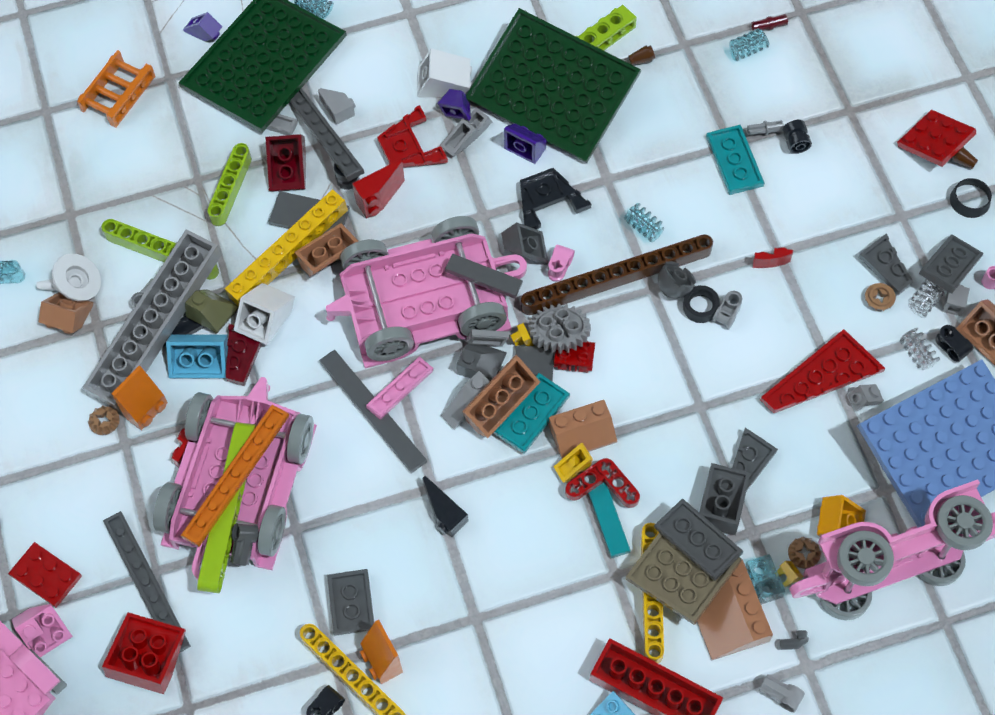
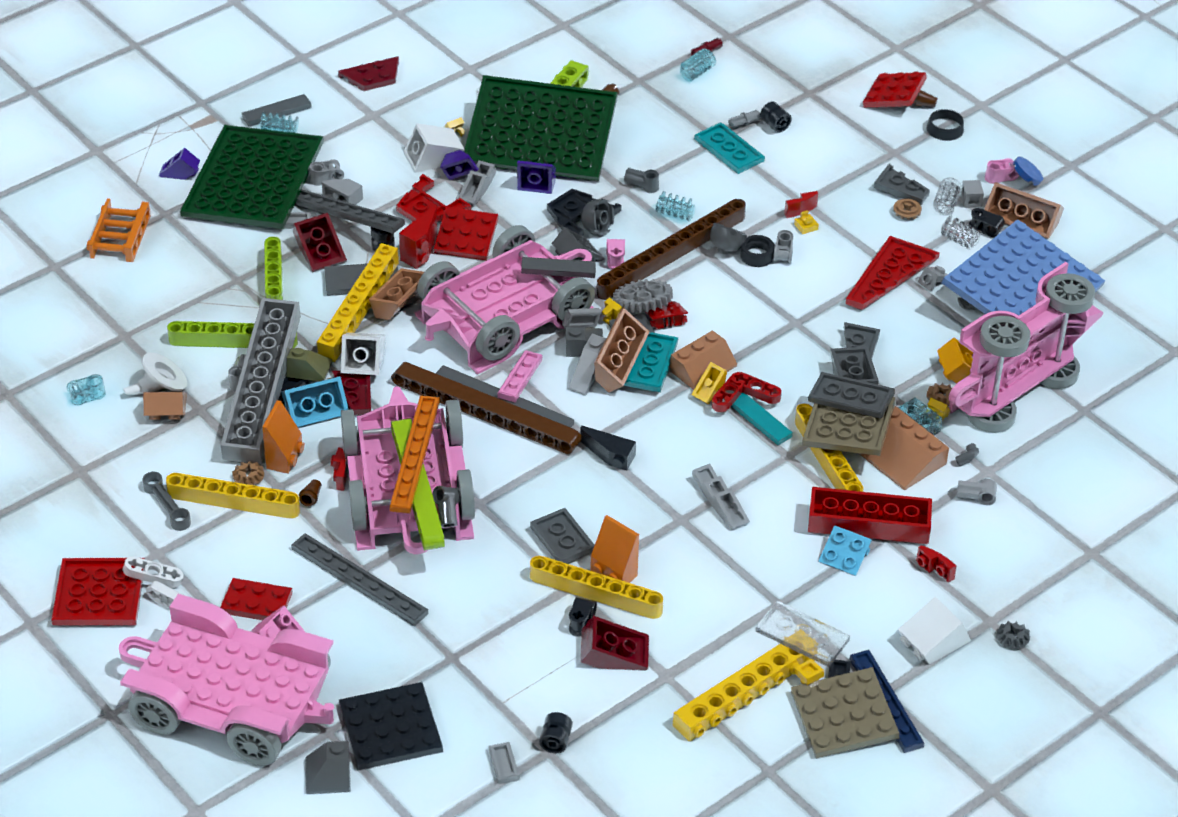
camera: 25 degrees left, 20 degrees down
red slope [102,612,186,694] -> none
dark grey tile [919,234,984,294] -> none
none -> dark grey piece [142,471,191,531]
none -> yellow beam [166,473,300,519]
none -> reddish brown cone [299,479,322,507]
none -> light grey piece [309,159,344,185]
none -> reddish brown beam [391,362,582,454]
none -> red plate [434,207,499,261]
none -> yellow tile [444,117,465,137]
none -> dark grey cylinder [581,199,614,235]
none -> dark grey piece [624,168,659,193]
none -> light grey slope [691,463,750,529]
none -> yellow tile [794,210,819,234]

